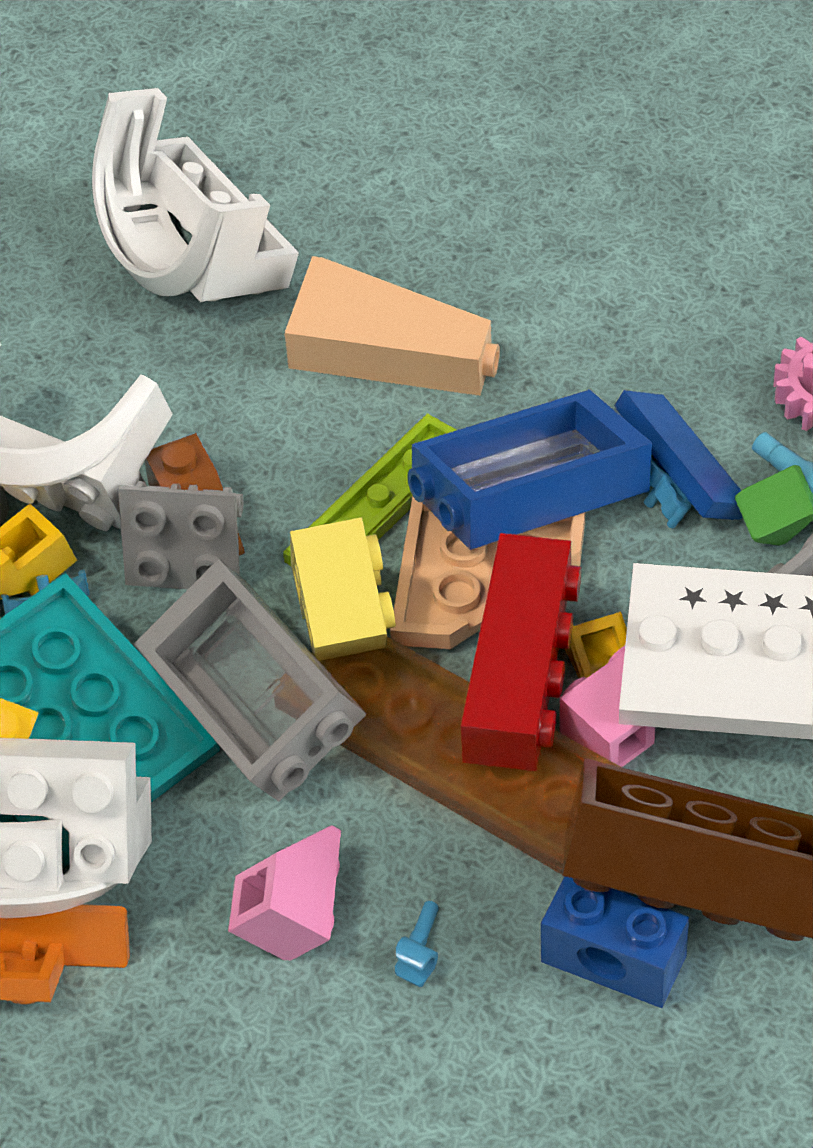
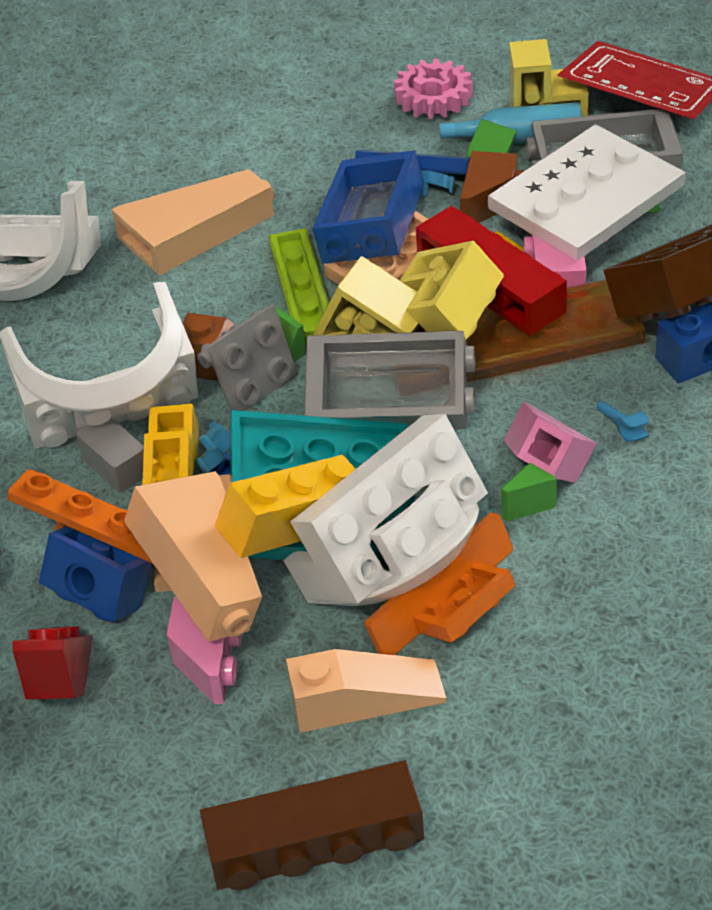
camera: 50 degrees left, 5 degrees down
none -> bright green slope [275,306,306,362]
none -> light yellow brick [400,240,504,340]
none -> dark orange slope [460,151,524,223]
none -> bright green slope [501,463,557,521]

